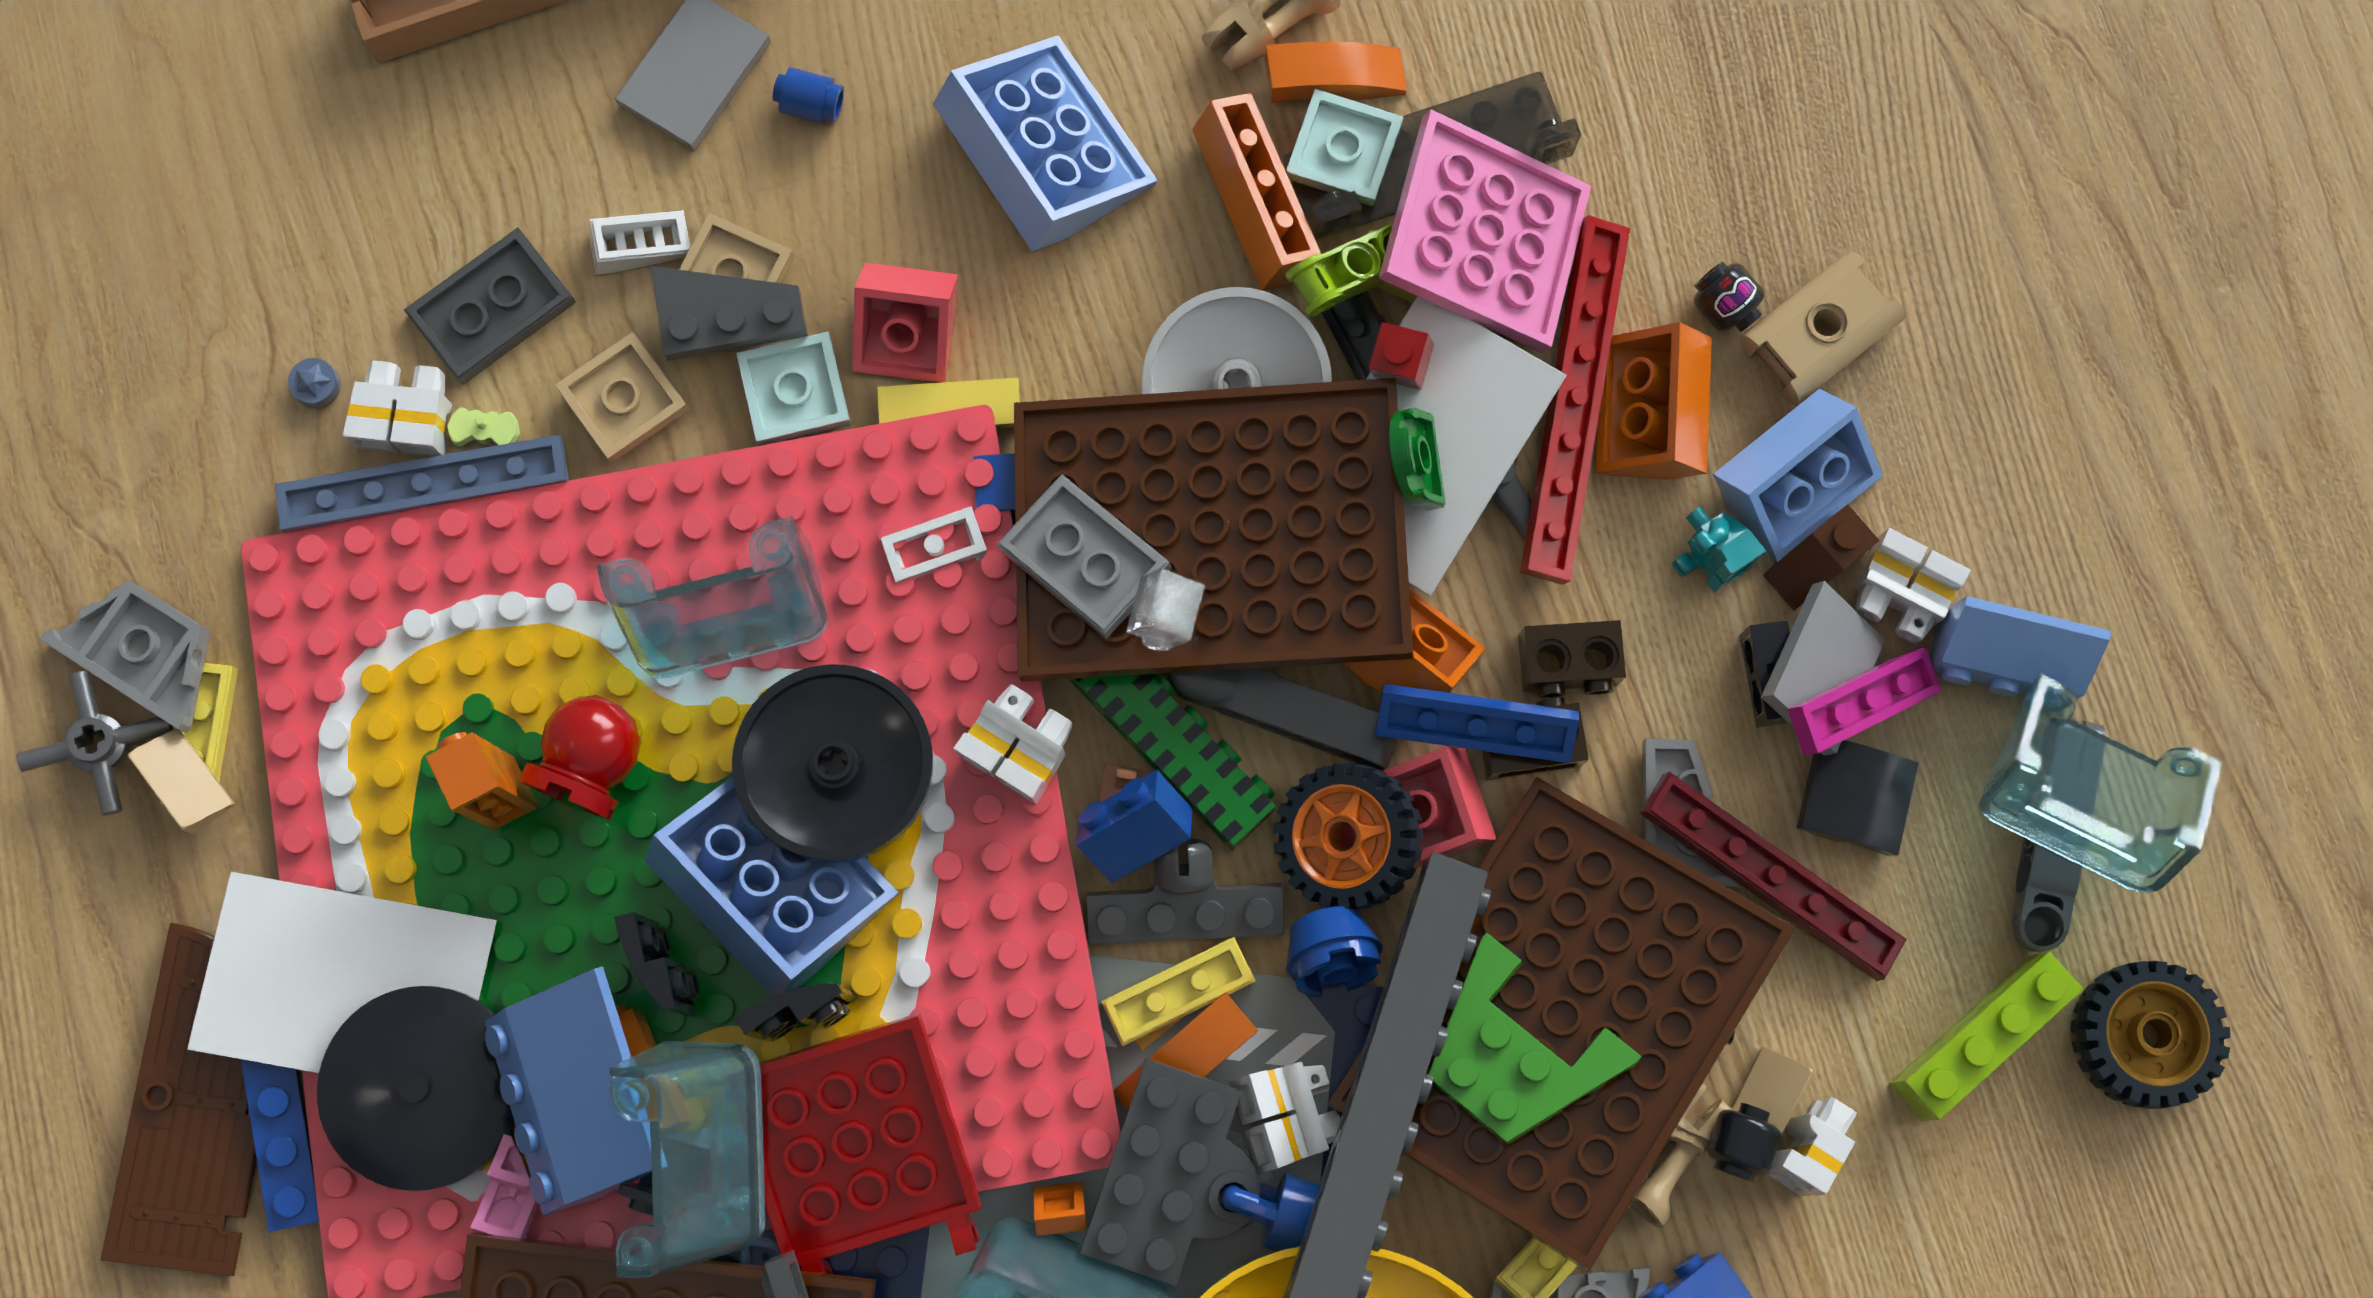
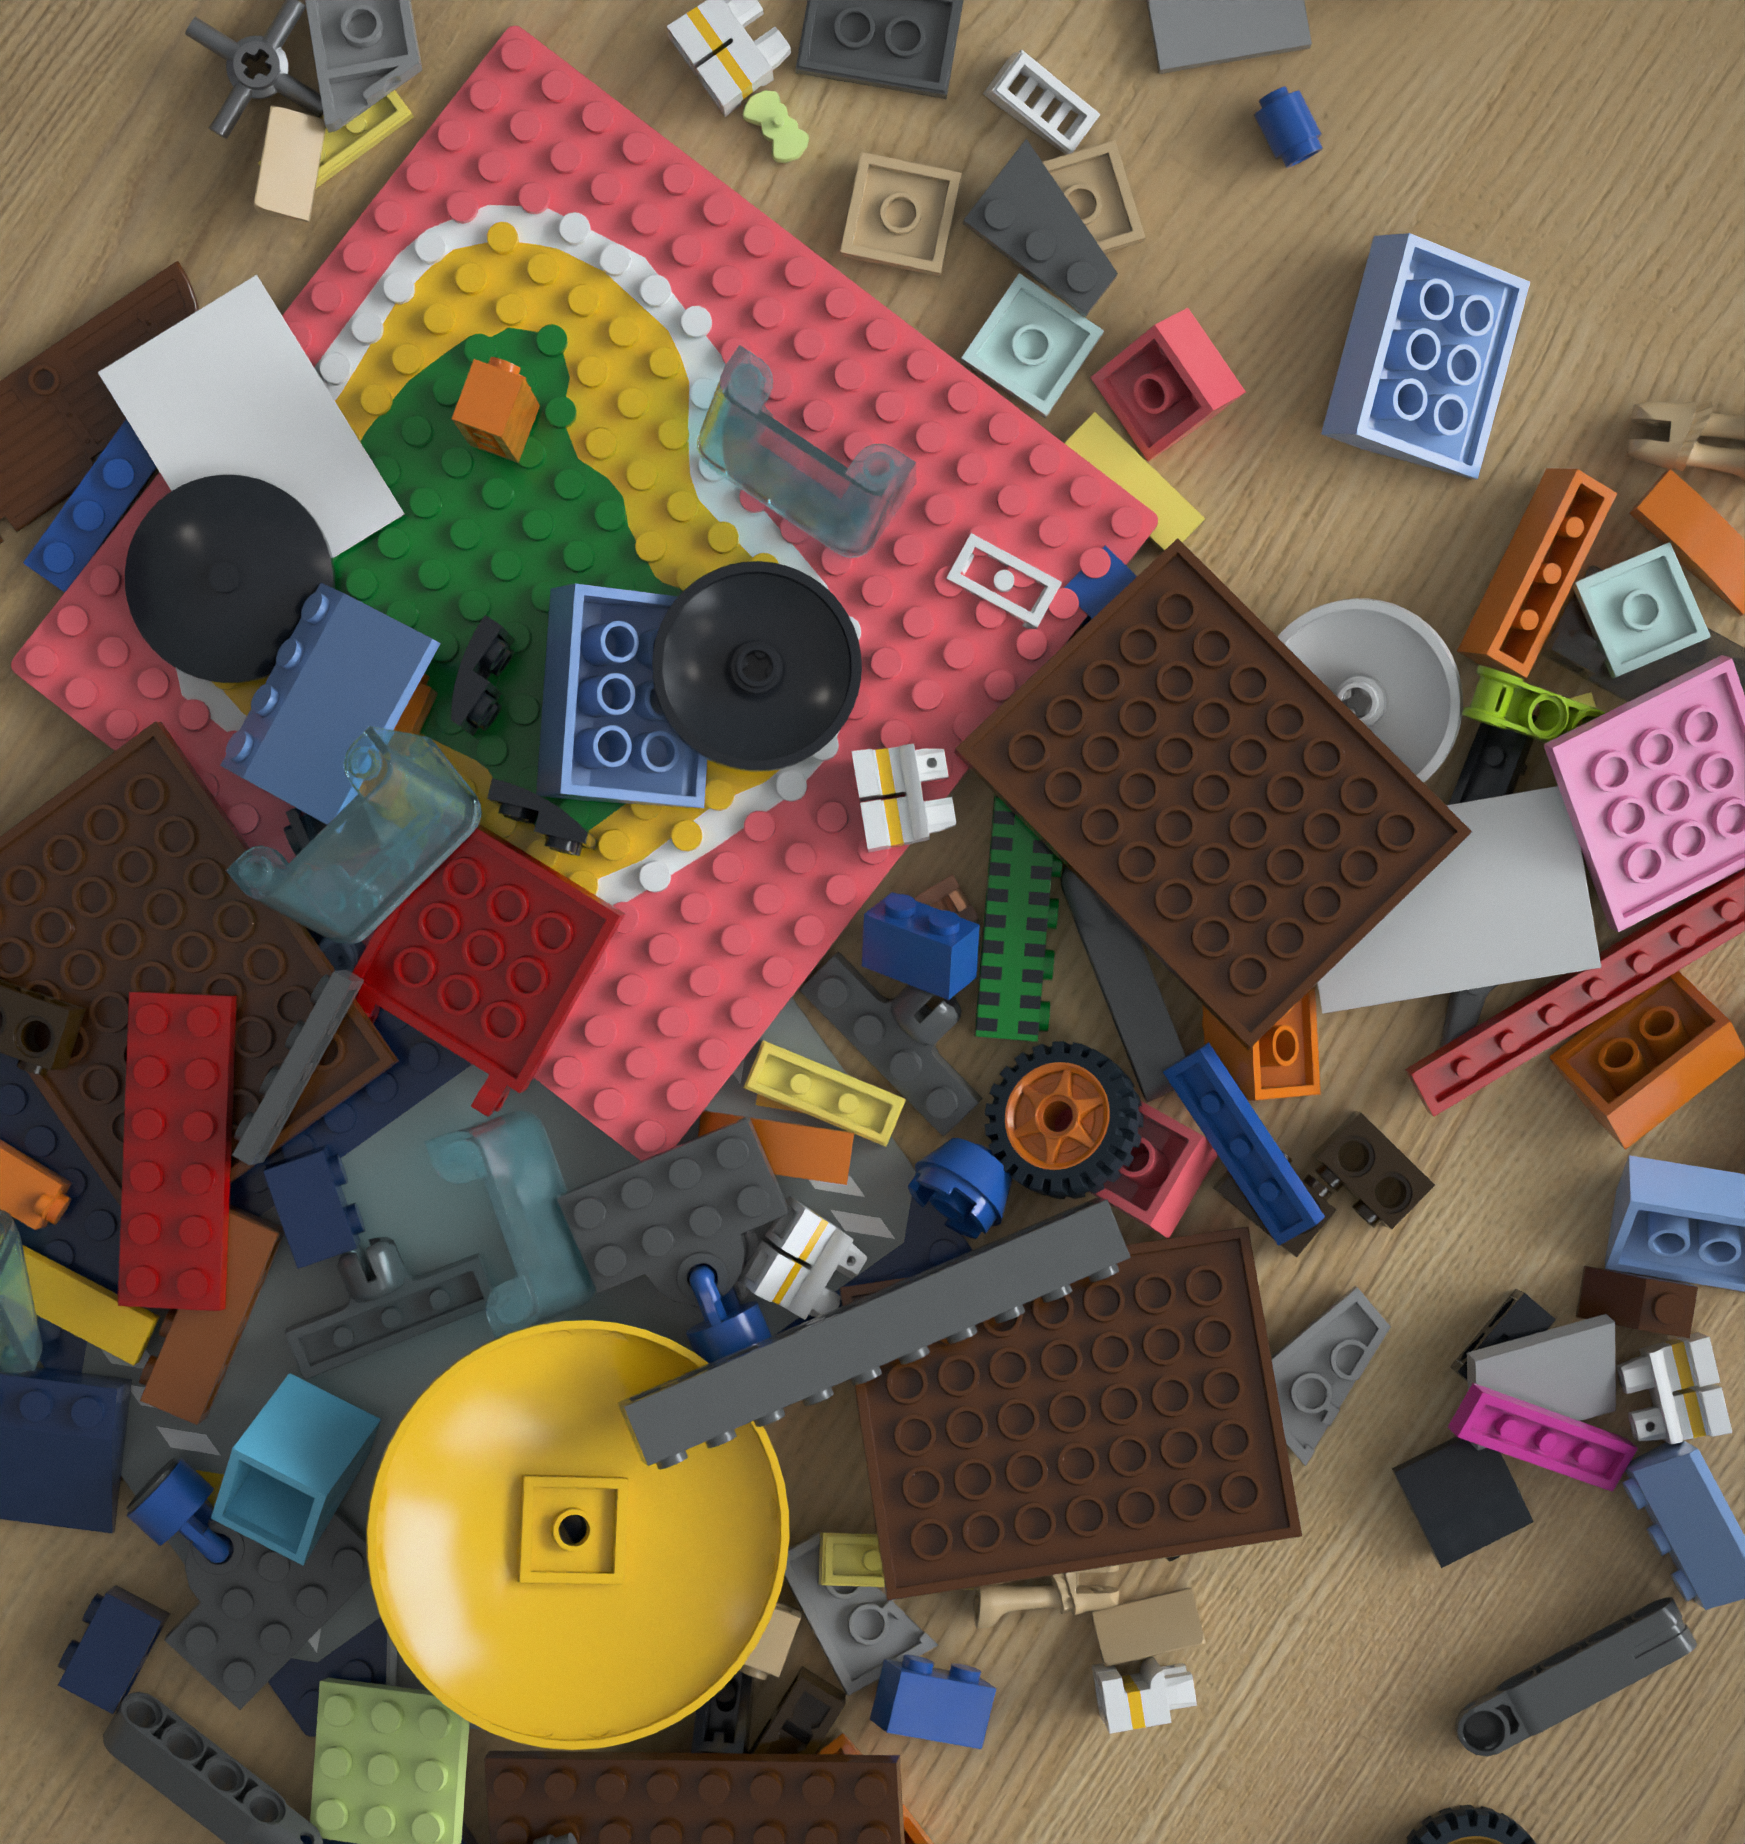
camera: 50 degrees right, 10 degrees up
sand blue plate [275,435,569,533] -> none
bright pink slope [470,1134,538,1238] -> none
red tile [519,695,641,821] -> none
light grey tile [997,475,1171,639] -> none
orange plate [1033,1181,1087,1236] -> none
clear brick [1126,568,1205,651] -> none
red brick [1369,322,1434,390] -> none
green tile [1389,408,1446,510] -> none
bright green wing [1429,932,1642,1145] -> none
dark red tile [1639,771,1907,981] -> none
teal piece [1672,507,1766,593] -> none
black head [1707,1103,1781,1182] -> none
lime brick [1889,951,2084,1121] -> none
clear light blue windscreen [1979,674,2222,893] -> none

